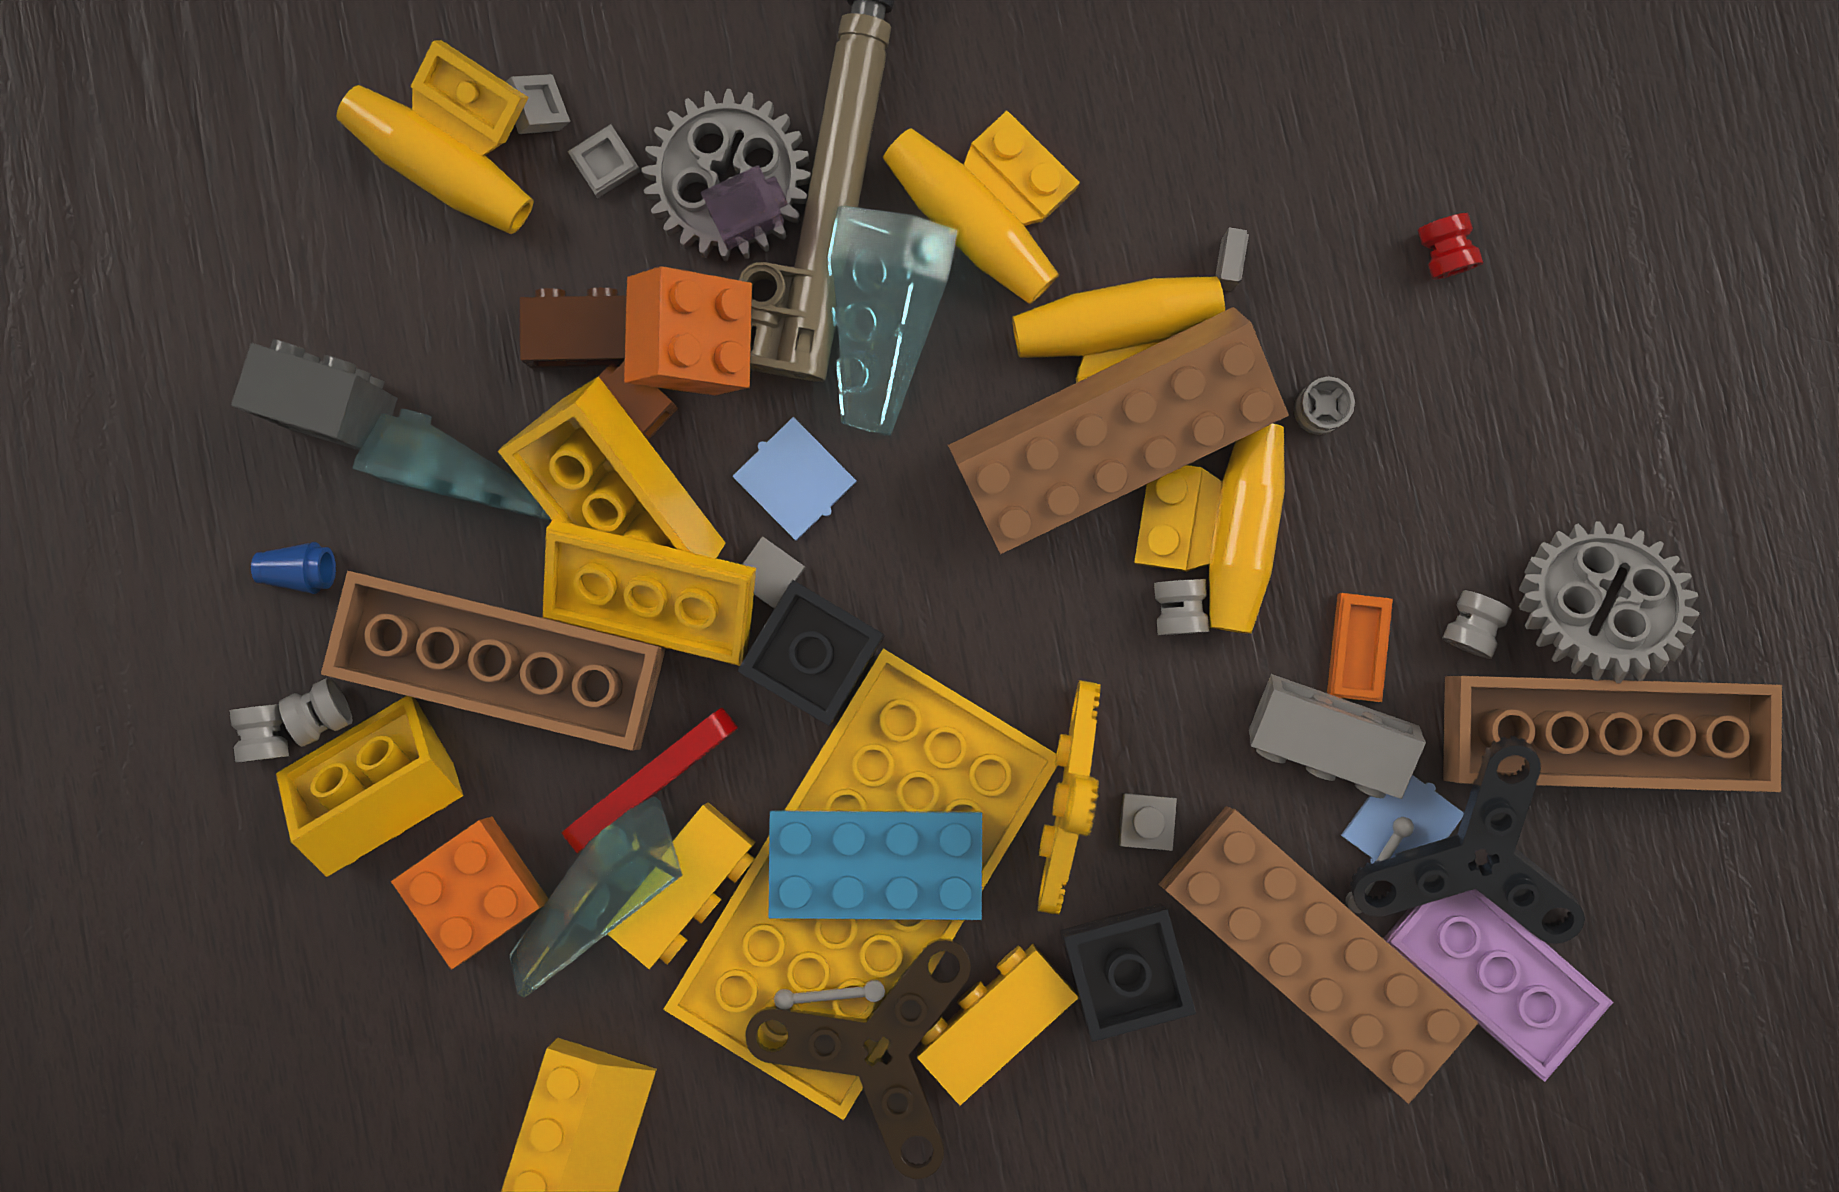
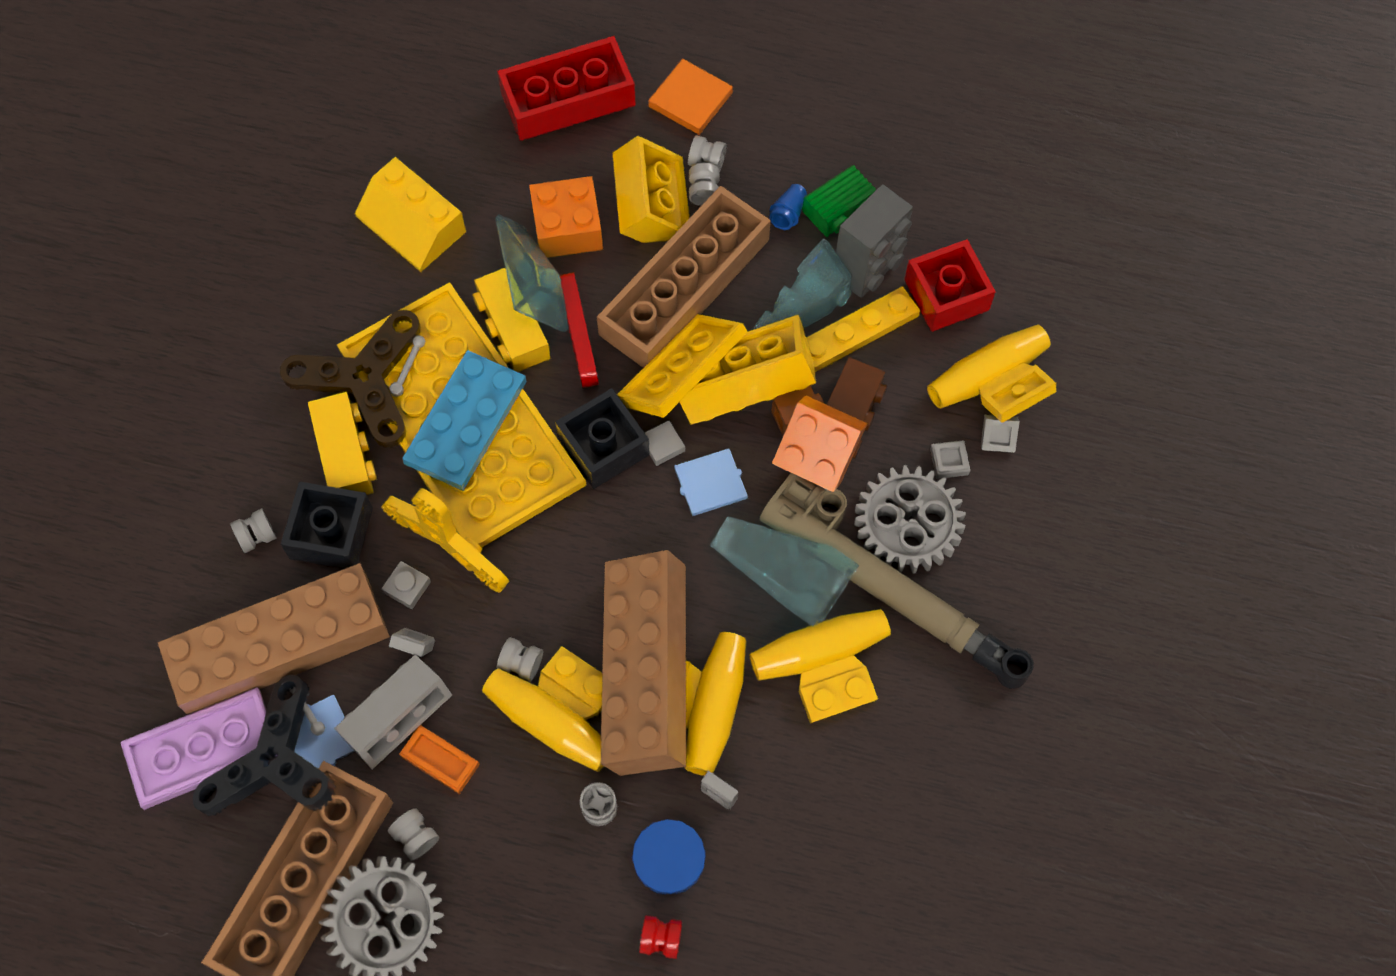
camera: 115 degrees right, 20 degrees down
clear purple brick [701,165,788,250] -> none
none -> light grey wheel [230,508,277,553]
none -> light grey tile [389,628,435,657]
none -> red brick [497,36,636,141]
none -> blue tile [632,819,706,894]
none -> orange tile [649,59,733,135]
none -> green brick [802,165,876,237]
none -> yellow plate [806,286,920,372]
none -> red brick [904,239,996,332]

